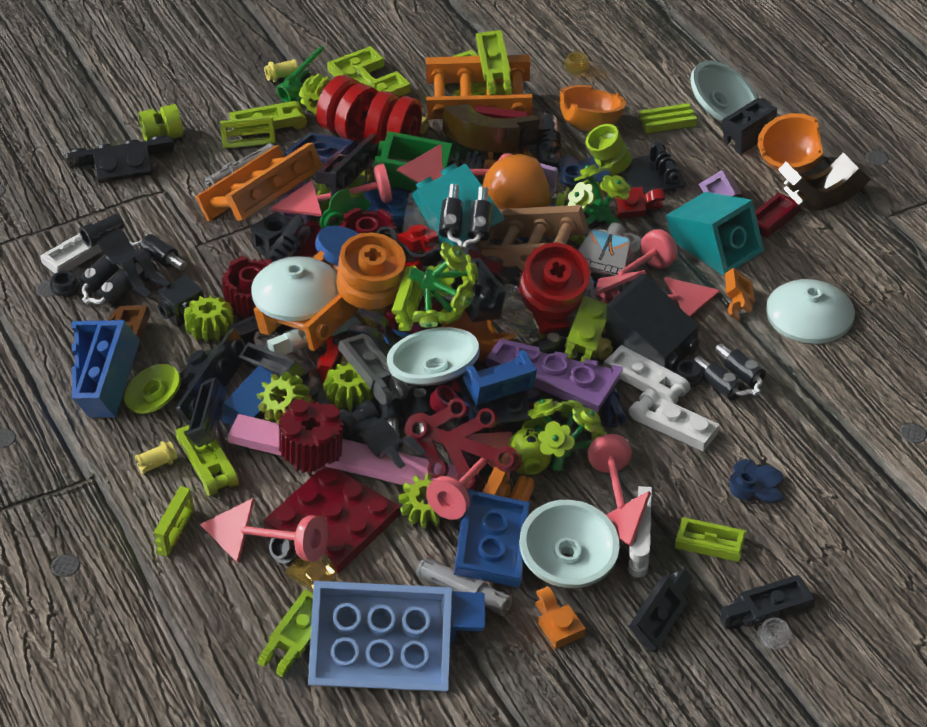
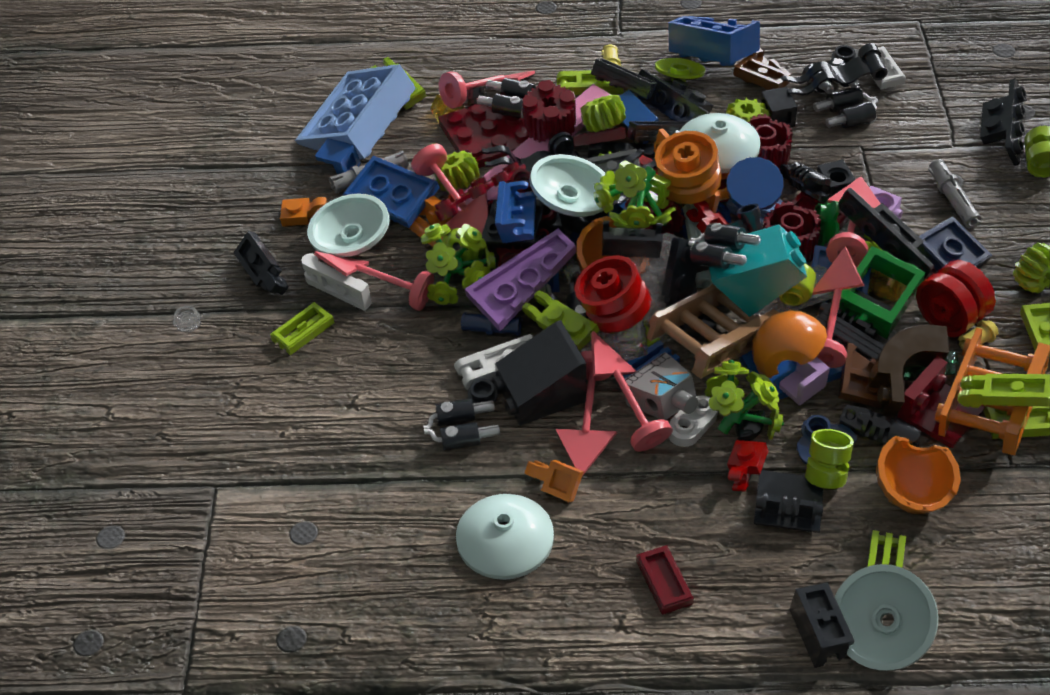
camera: 120 degrees right, 5 degrees up
lime tile [153,486,194,557] -> none
orange fence [195,143,323,221] -> none
lime tile [220,115,276,149] -> none
lime plate [229,101,307,137] -> none
red wheel [316,74,379,142] -> none
clear yellow plate [564,52,590,75] -> none
white plate [628,389,719,452] -> none
teal slope [666,192,764,275] -> none
lavender panel [699,170,742,197] -> none
black hinge [720,575,815,630] -> none
dark blue plate [729,459,784,503] -> none
orange cylinder [758,113,823,174] -> none
dark brown arch [778,153,871,211] -> none
none -> black piece [477,78,536,119]

